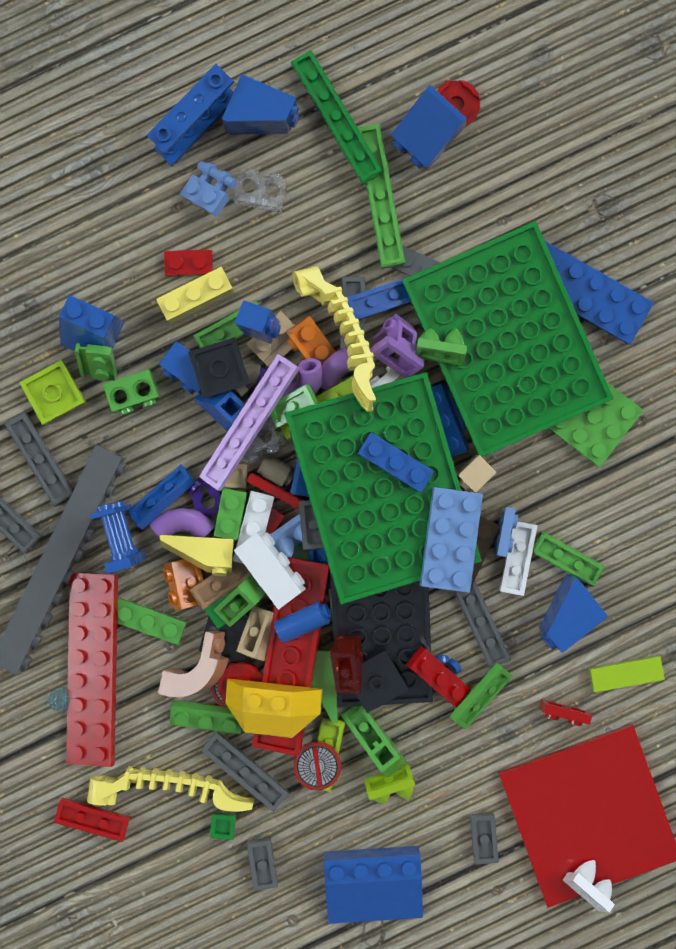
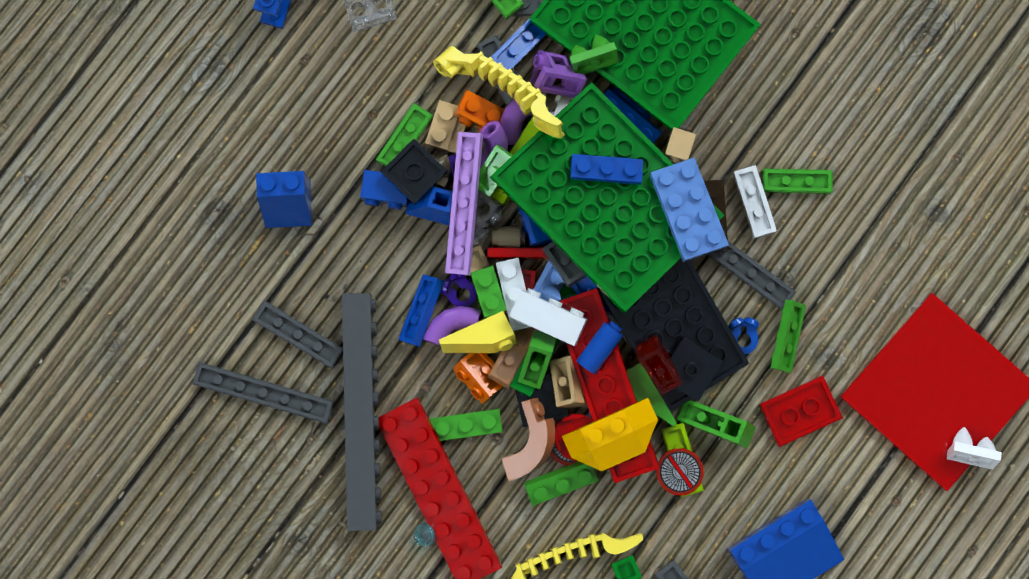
camera: 30 degrees left, 5 degrees down
lime plate [19,360,86,425] -> none
bright green plate [75,343,117,381] -> none
blue fence [90,501,147,574] -> none
bright green brick [103,369,161,416] -> none
light yellow brick [156,266,234,324] -> none
red plate [164,250,213,276] -> none
medium blue plate [180,161,237,217] -> none
dark grey plate [201,731,289,812] -> none
blue brick [235,300,281,344] -> none
lime tile [364,764,416,805] -> none
red plate [406,646,471,708] -> none
dark grey plate [470,812,499,865] -> none
medium blue plate [494,507,518,557] -> none
blue slope [539,574,608,653] -> none
red plate [539,699,592,726] -> none
bright green plate [548,382,644,467] -> none
lime tile [589,655,665,693] -> none
none -> red tile [758,376,843,447]

